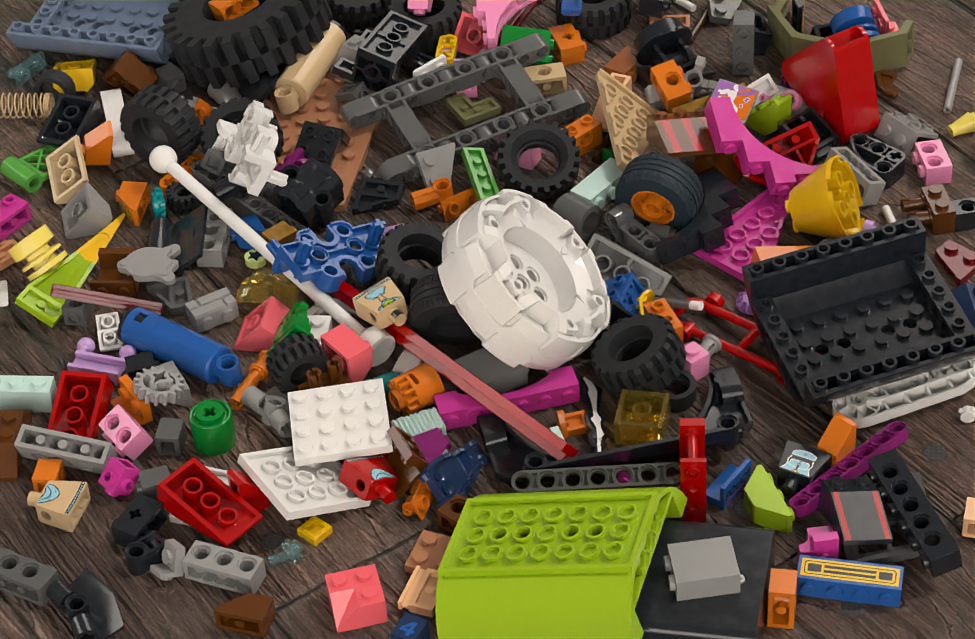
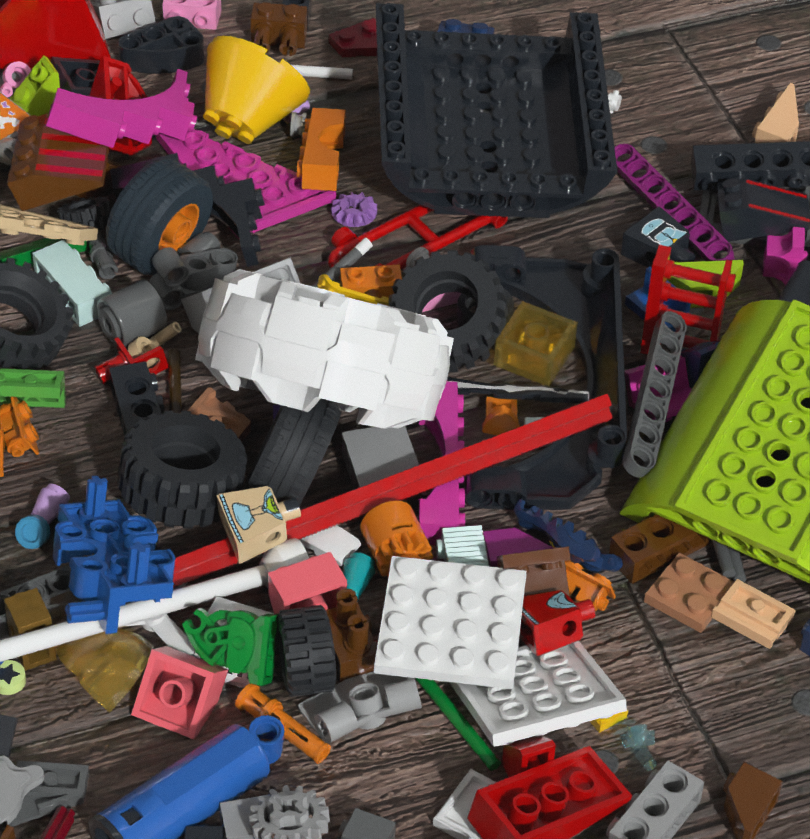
camera: 80 degrees left, 5 degrees up
light grey brick [185,287,239,333] -> none
green piece [188,399,236,456] -> none
coral slope [325,564,388,633] -> none
orange slope [817,412,857,467] -> none
light grey brick [825,147,886,207] -> none

